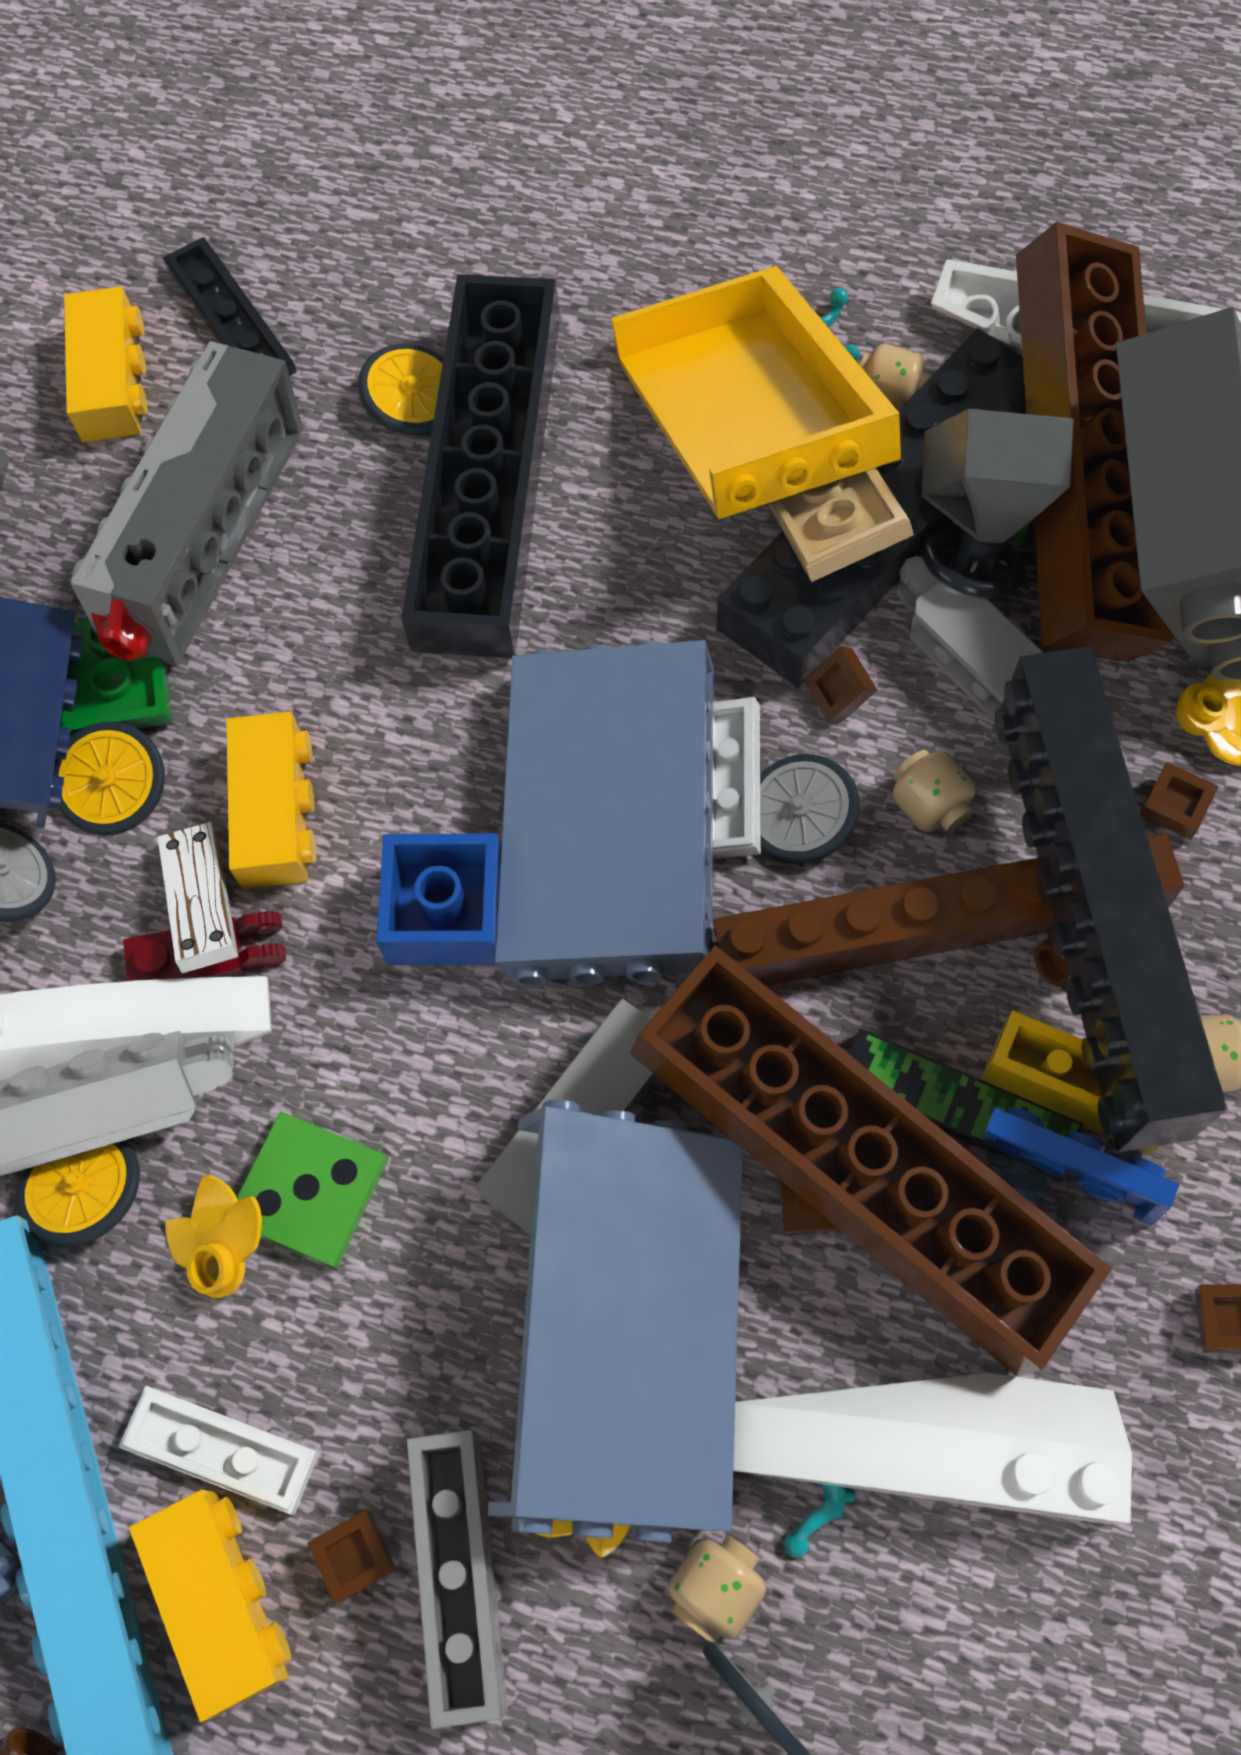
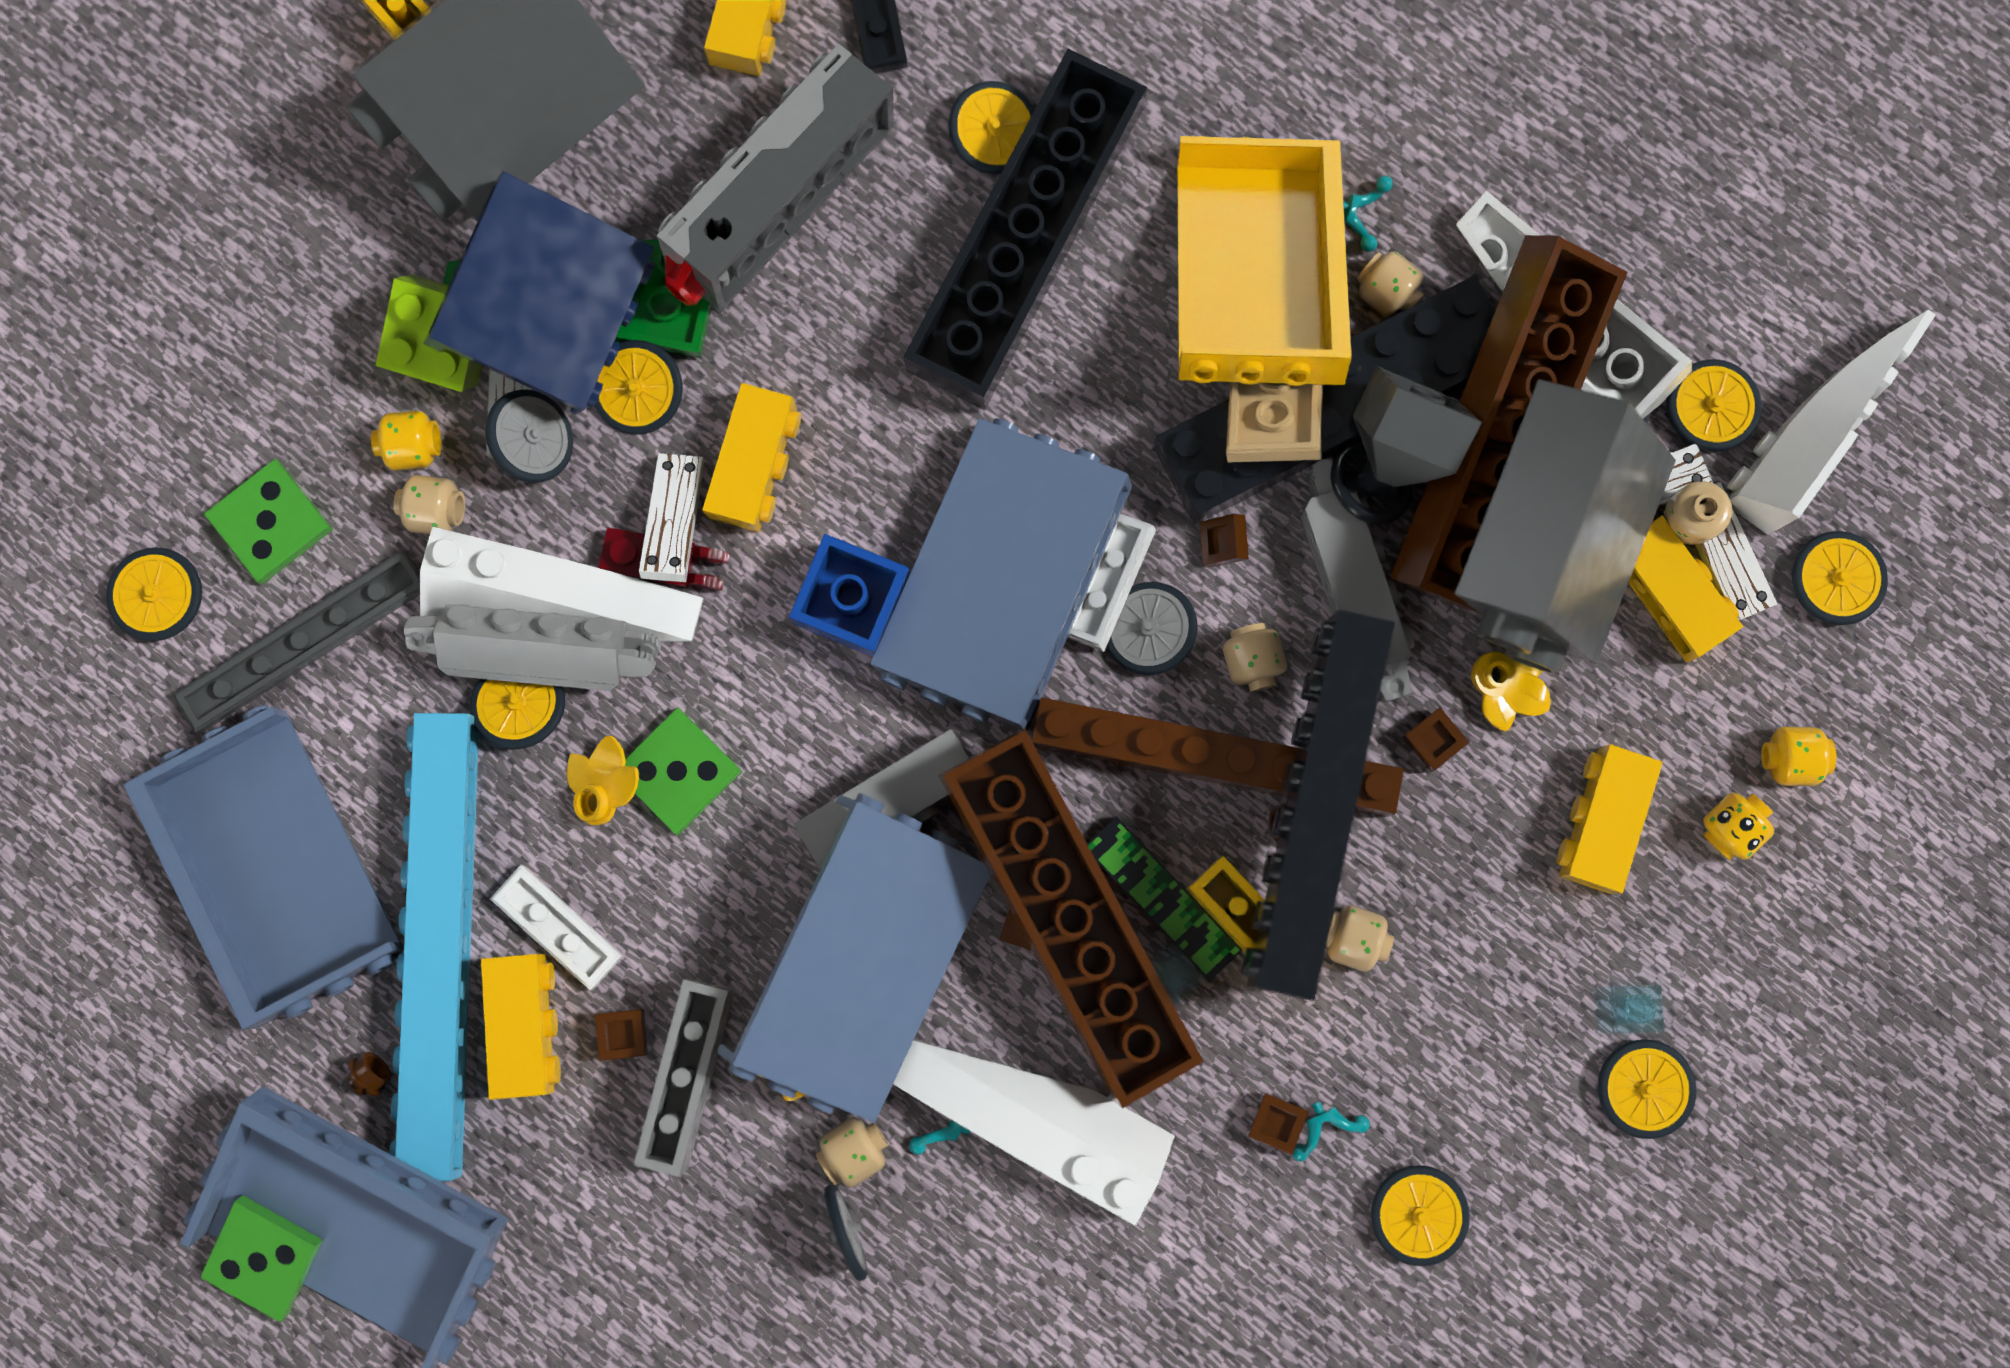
camera: 20 degrees right, 15 degrees up
blue wing [982,1107,1180,1226] -> none

